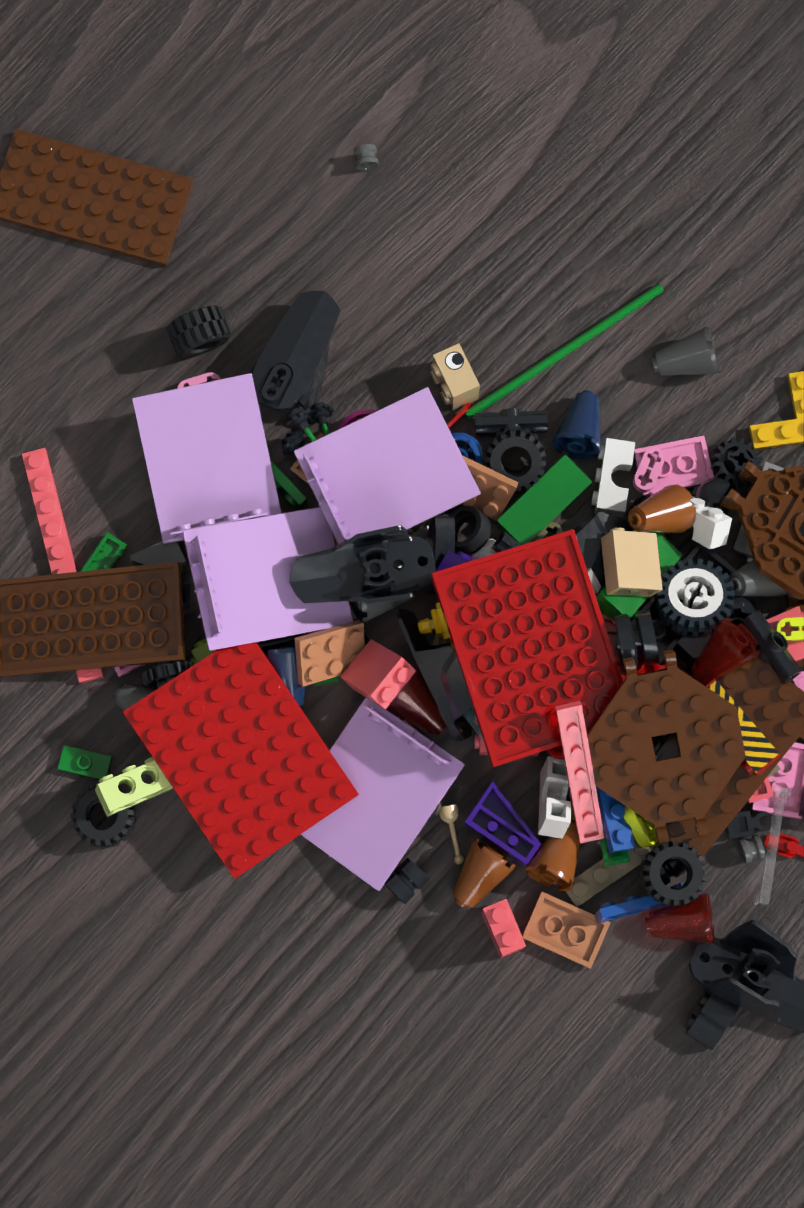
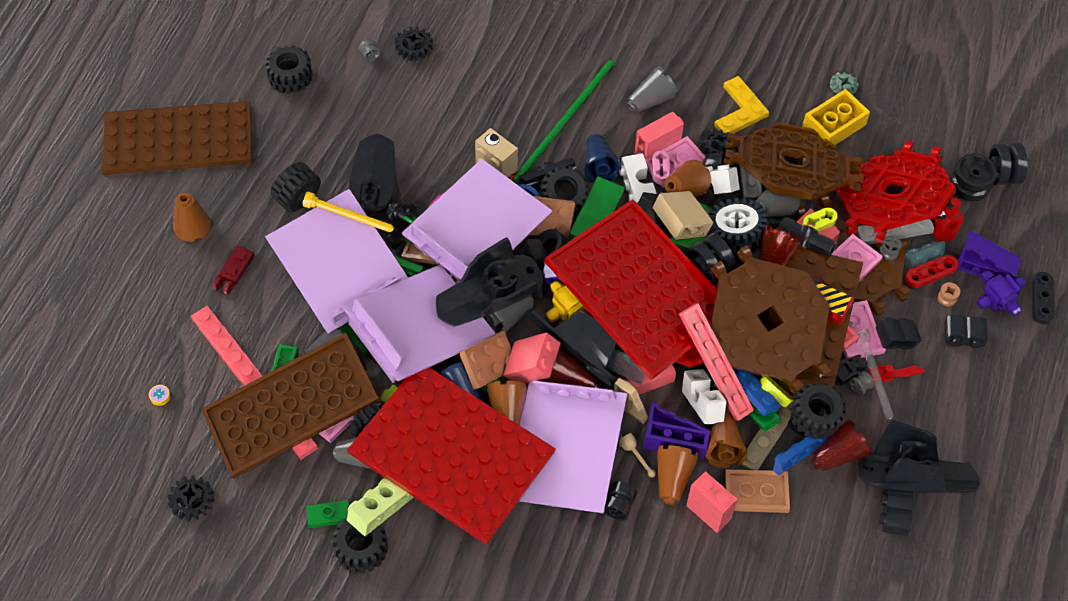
camera: 25 degrees left, 20 degrees down
none -> dark orange cone [173,193,211,242]
none -> dark red hinge [212,245,255,295]
none -> black tyre [265,45,313,94]
none -> yellow piece [303,192,394,232]
none -> black gear [395,27,433,61]
none -> dark orange cone [487,381,527,425]
none -> tan wing [614,378,648,424]
none -> coral brick [635,112,684,159]

